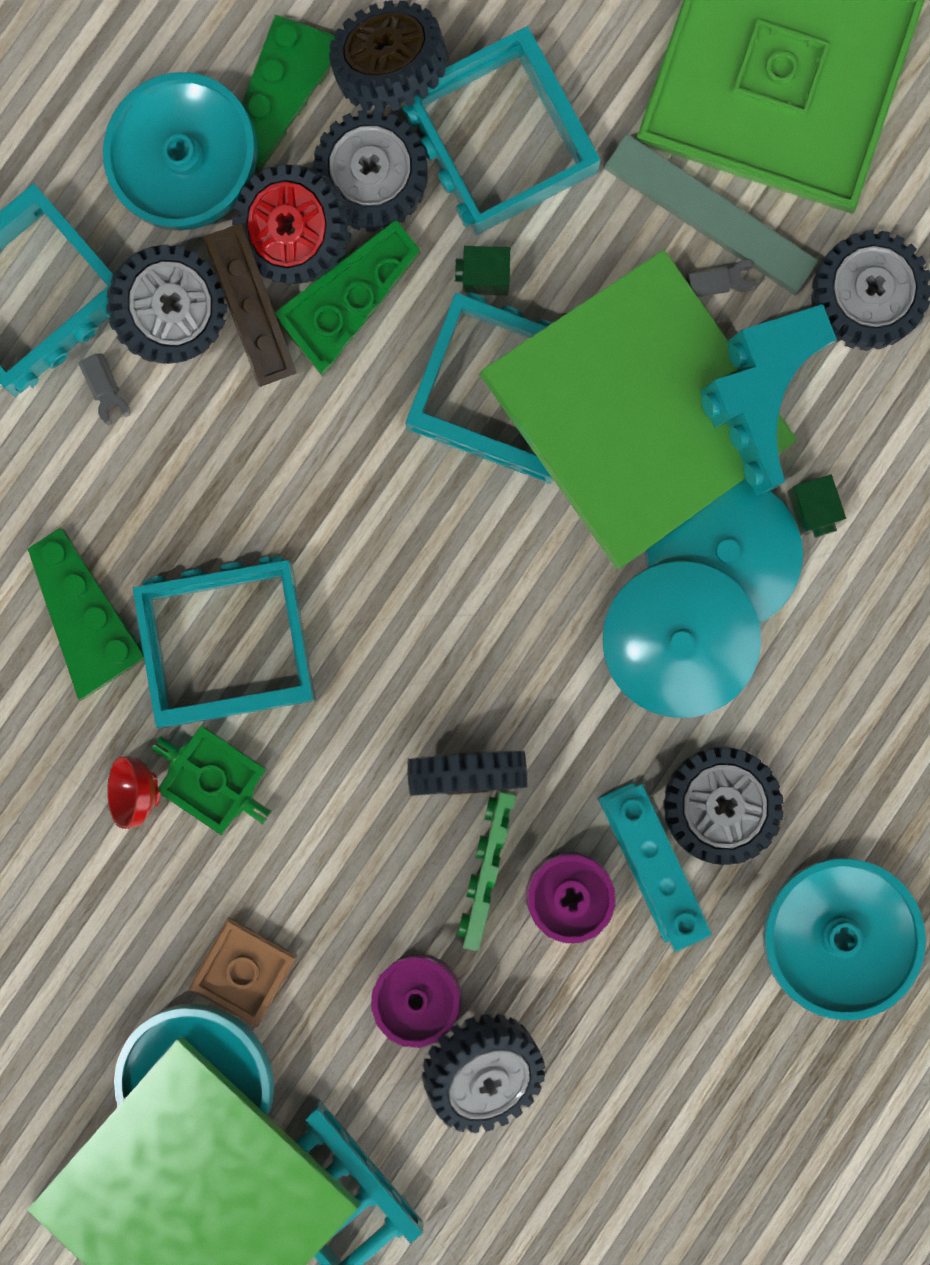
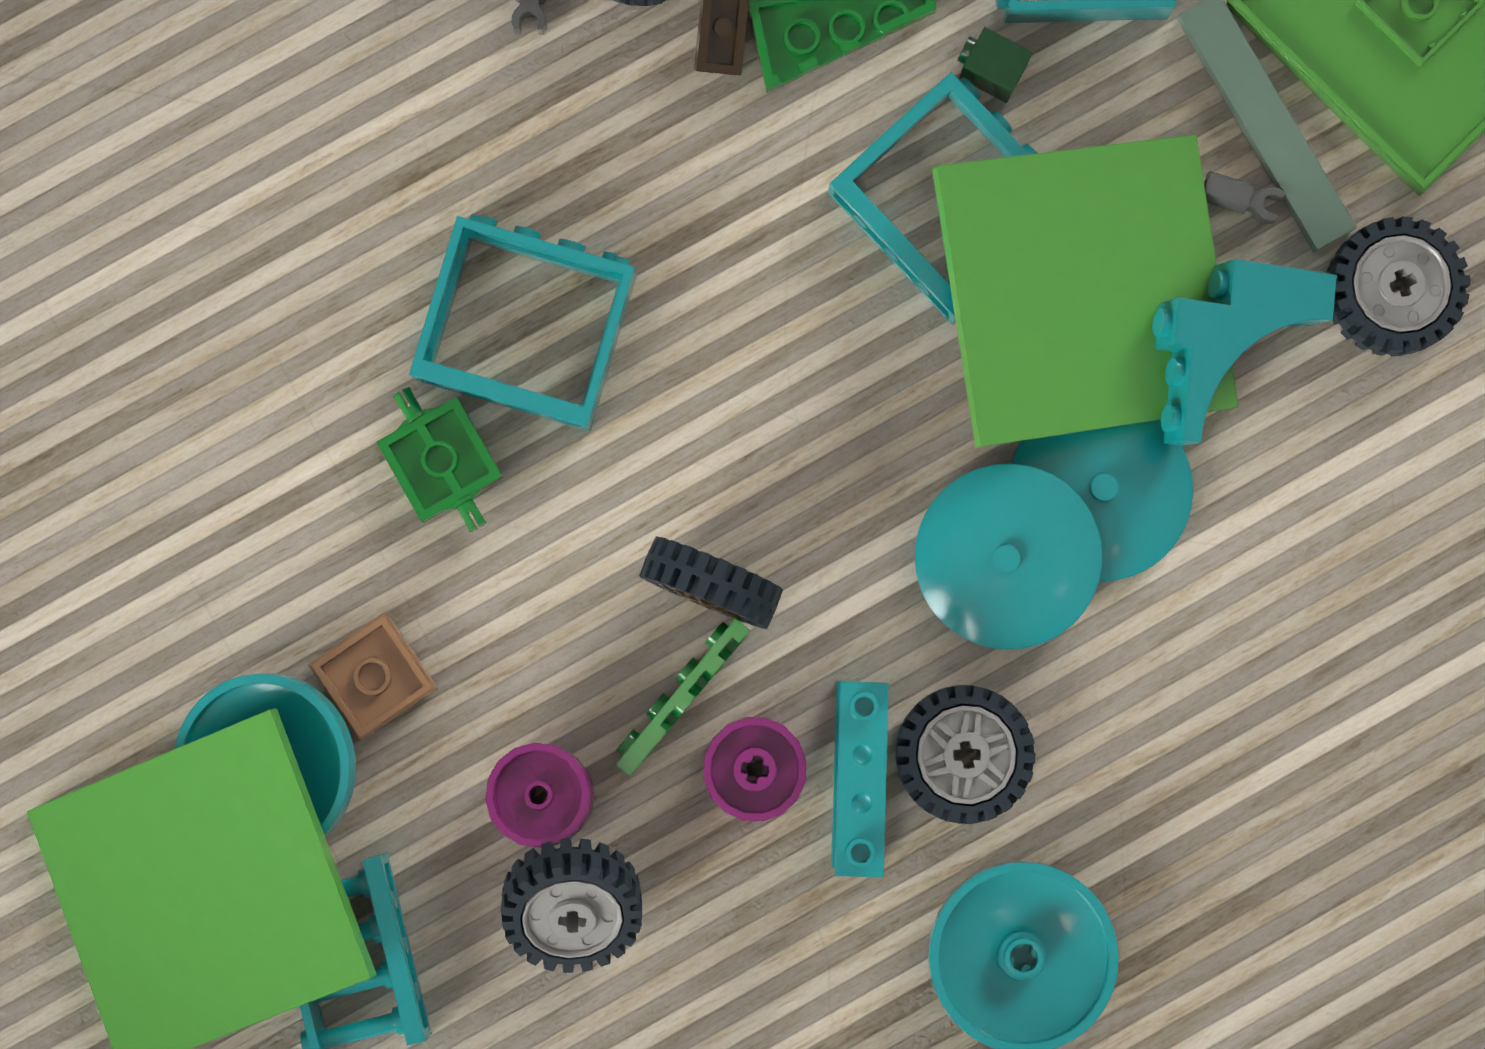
camera: 30 degrees right, 0 degrees up
green wing [27,527,144,701] -> none
red piece [107,756,160,829] -> none
dark green brick [787,474,846,538] -> none

